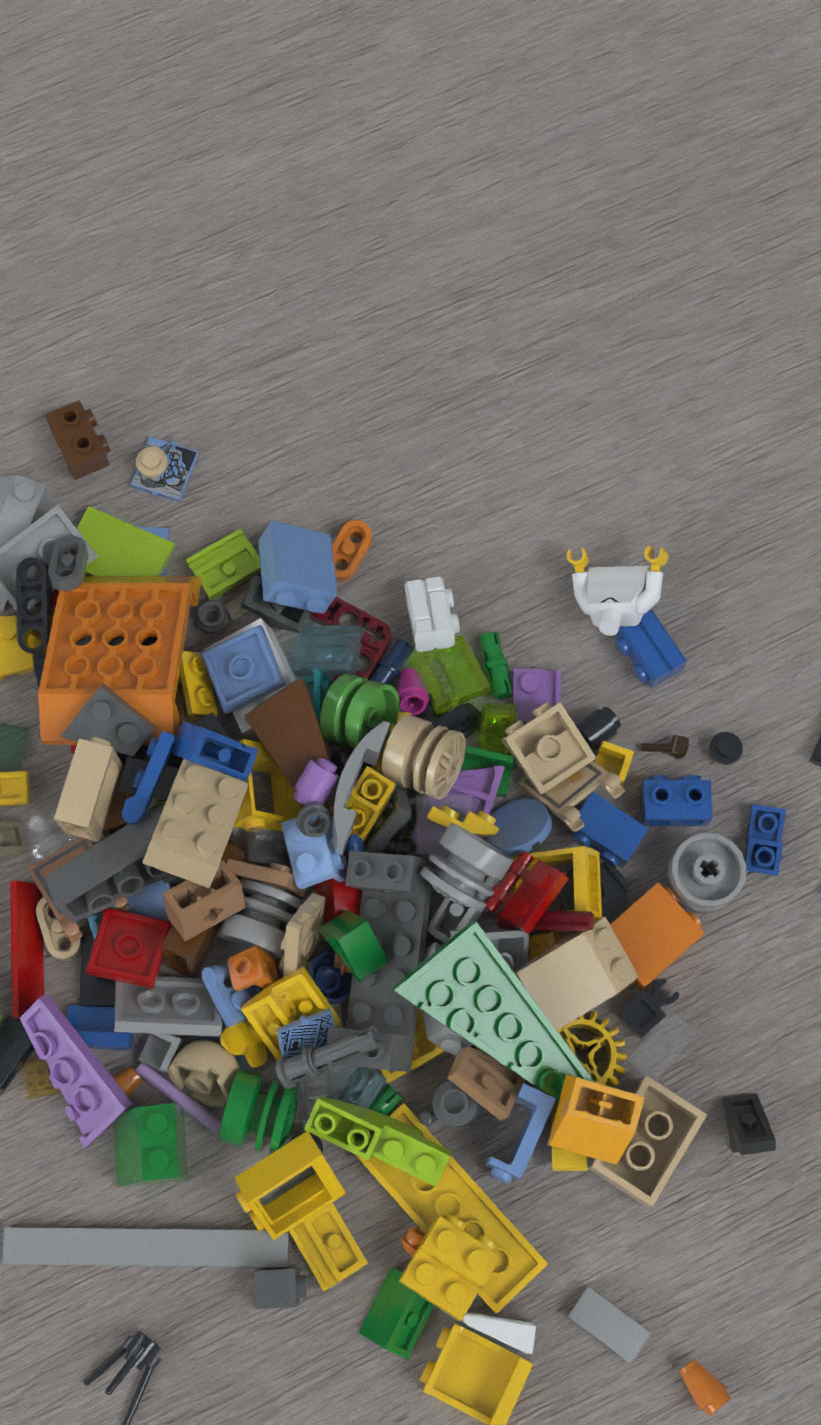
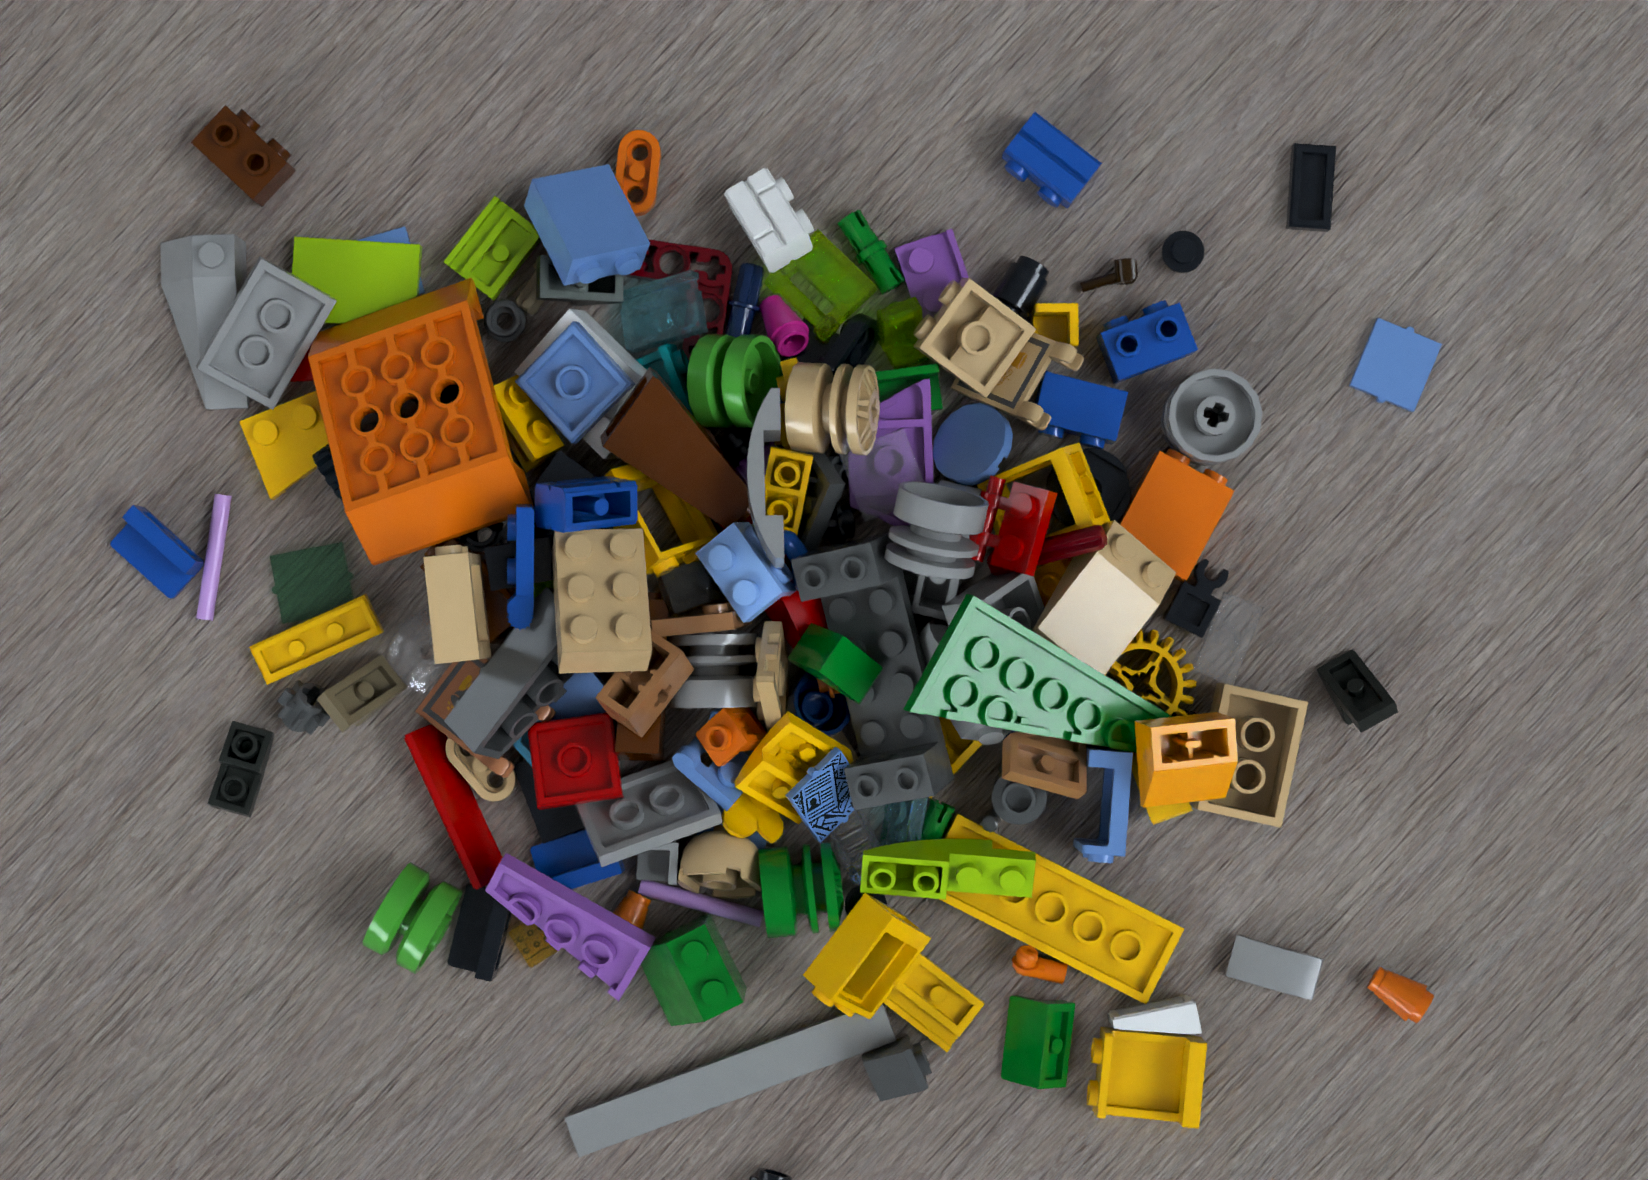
camera: 20 degrees left, 15 degrees up
black beam [16,557,53,654] -> none
dark grey plate [48,536,89,591] -> none
dark grey wing [61,684,157,756] -> none
piece [130,437,199,502] -> none
tan plate [136,447,168,478] -> none
dark grey pin [275,1026,382,1089] -> none
medium lavender brick [293,757,340,806] -> none
dark grey plate [296,803,331,837] -> none
yellow plate [398,1214,501,1321] -> none
yellow slope [426,805,499,836] -> none
white torso [567,545,668,636] -> none
blue slope [744,804,786,876] -> none

